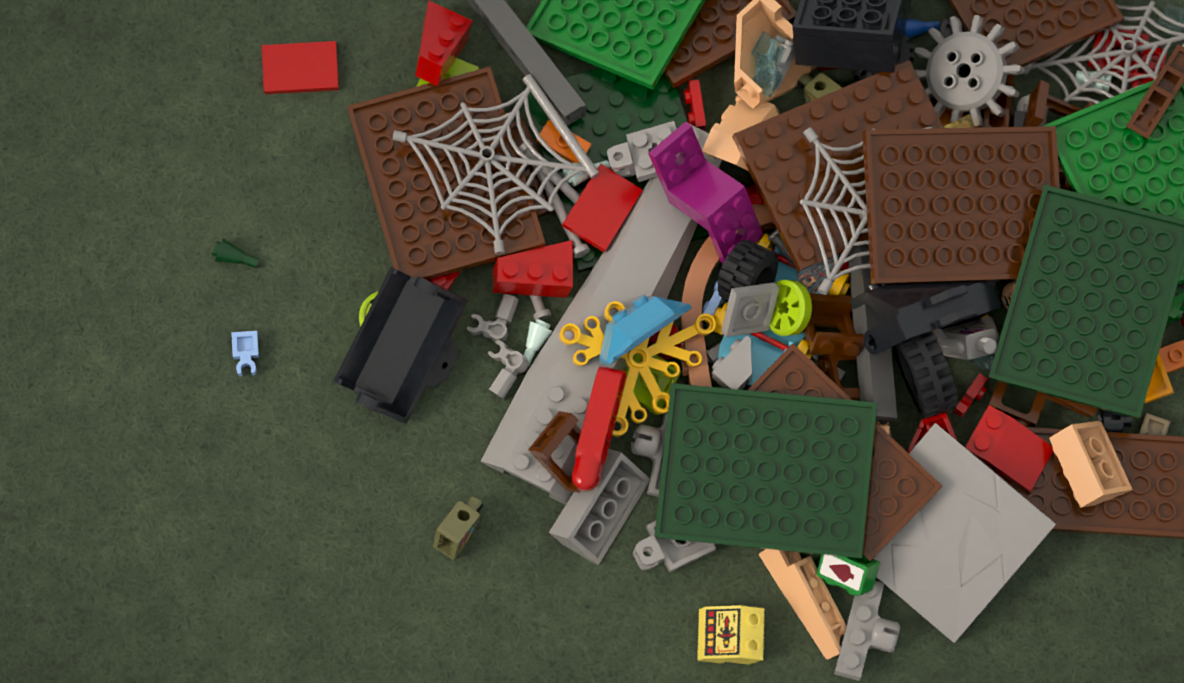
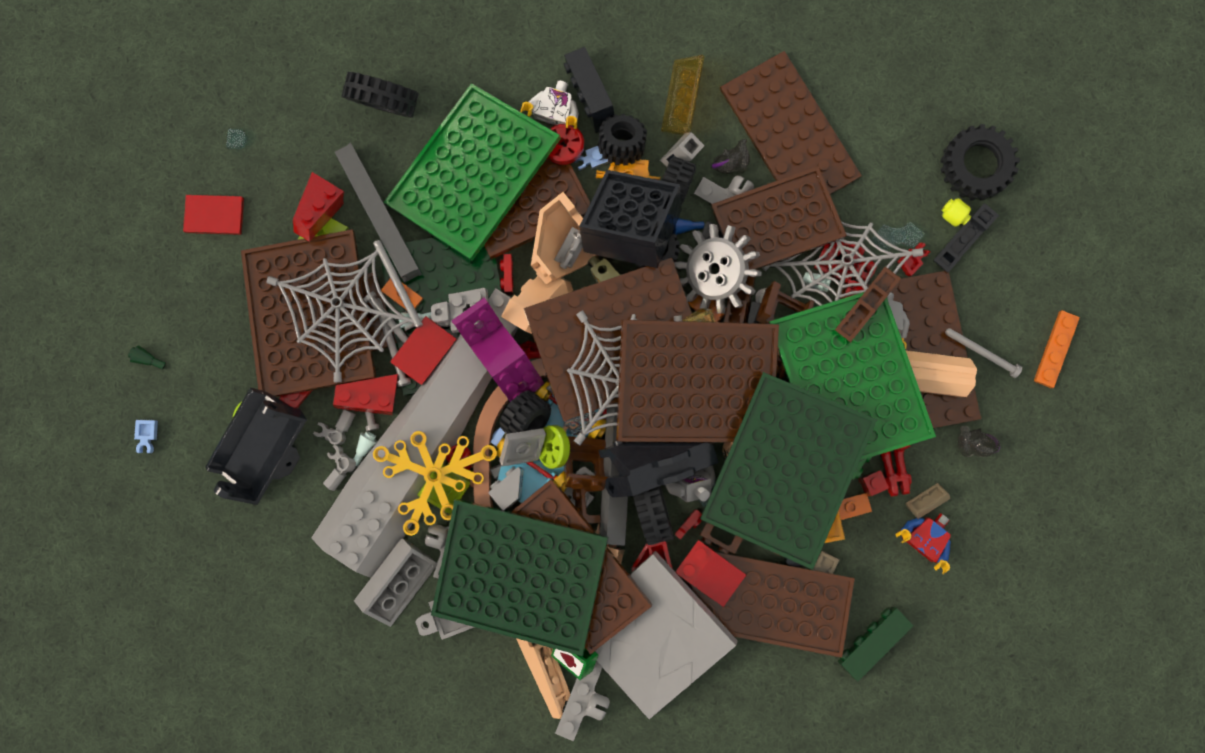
camera: 15 degrees right, 10 degrees up
olive torso [433,497,483,560] -> none
reddish brown window [528,411,610,493] -> none
red piece [572,366,626,491] -> none
dark azure wedge [599,295,692,365] -> none
light yellow piece [698,606,764,664] -> none
clear light blue tile [751,31,783,97] -> none
light nougat slope [1049,420,1133,508] -> none

